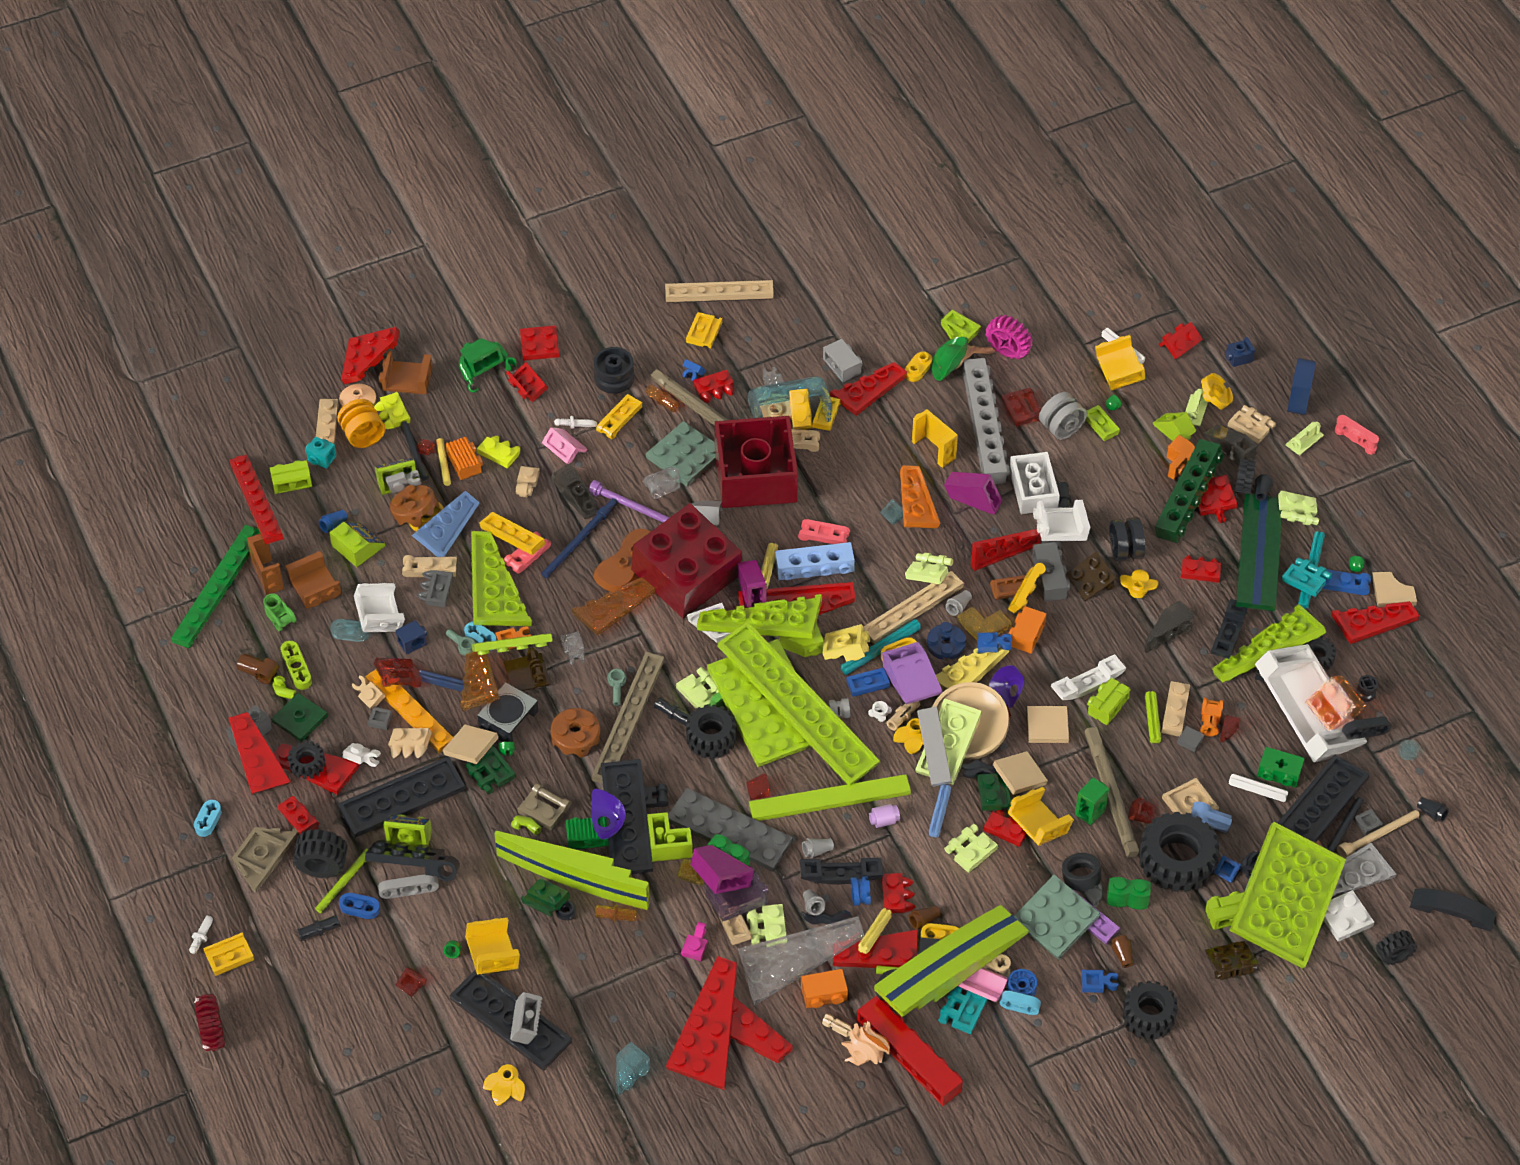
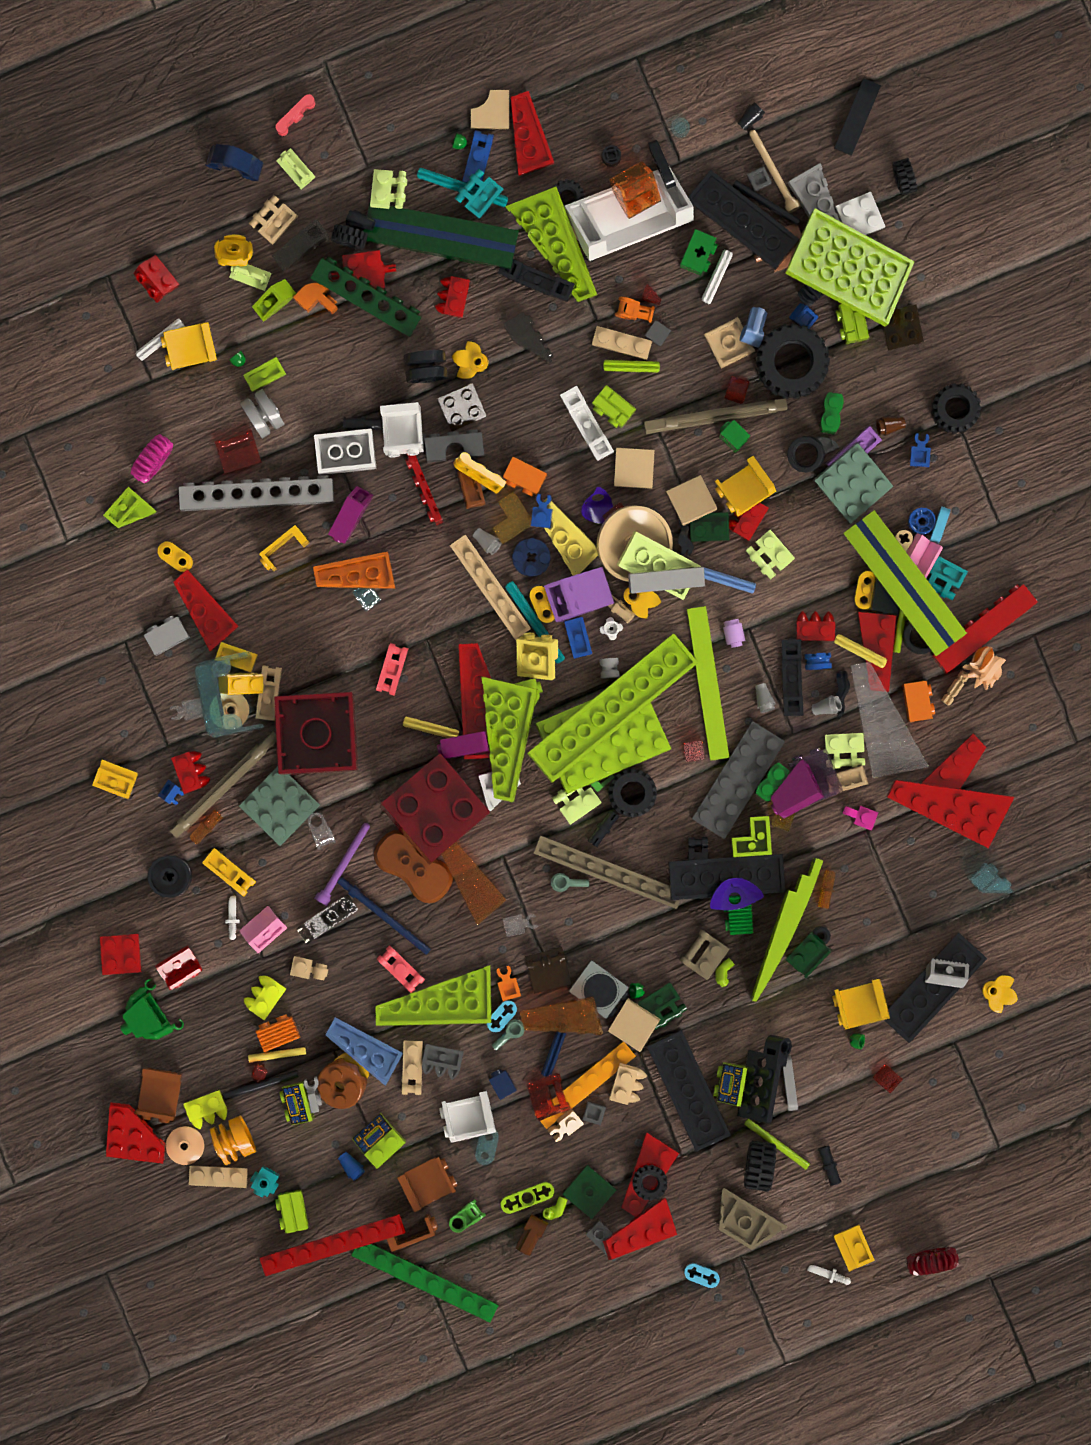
camera: 85 degrees left, 35 degrees up
red bracket [277,796,319,834] -> none
blue plate [339,893,380,919] -> none
white plate [343,743,381,767] -> none
lime plate [471,633,552,655] -> none
yellow plate [479,512,545,555] -> none
dark orange plate [550,708,601,758] -> none
tan plate [665,280,773,302] -> none
light grey brick [691,501,722,525] -> none
light blue brick [775,542,854,581] -> none
yellowish green plate [905,552,953,584] -> none
reddish brown cone [909,905,941,929] -> none
green hat [931,337,995,381] -> none
dark blue brick [1225,337,1255,367] -> none

